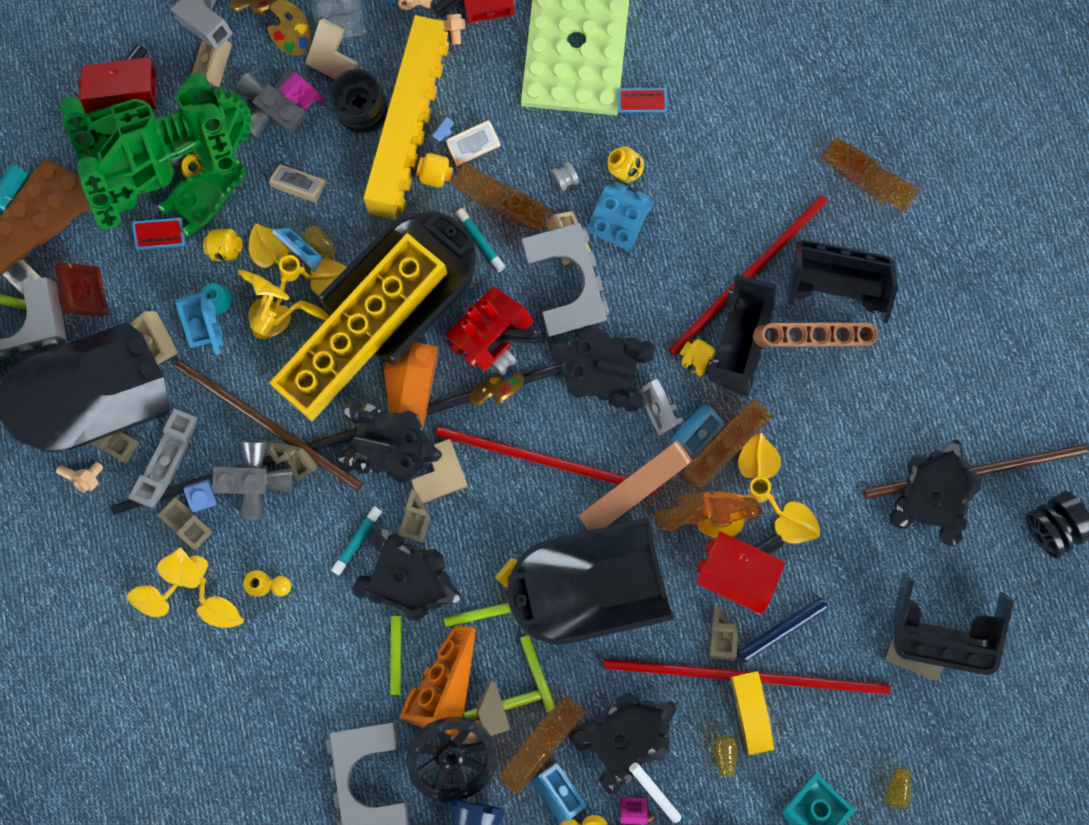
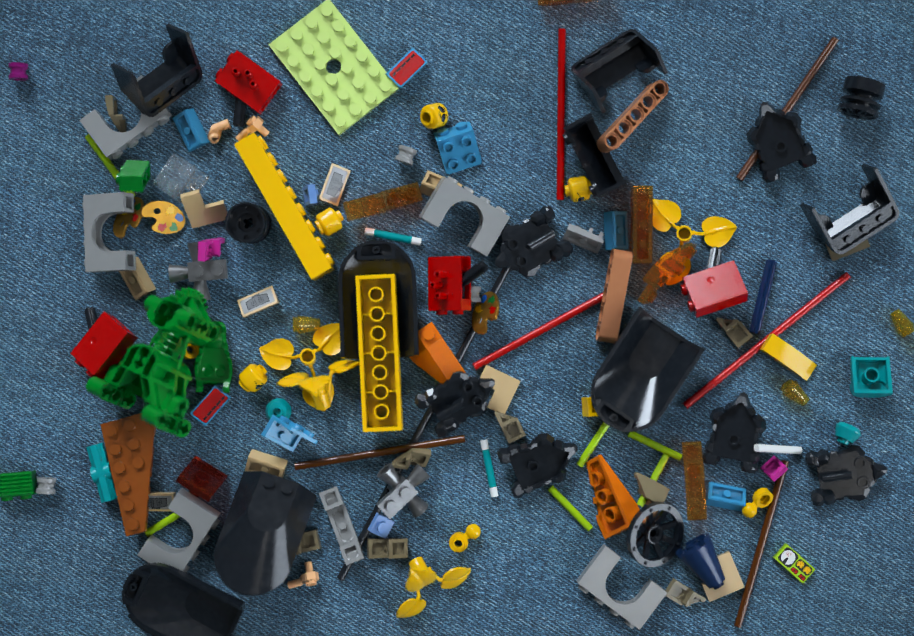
camera: 45 degrees left, 10 degrees up
dark azure slope [272,228,323,272] -> none

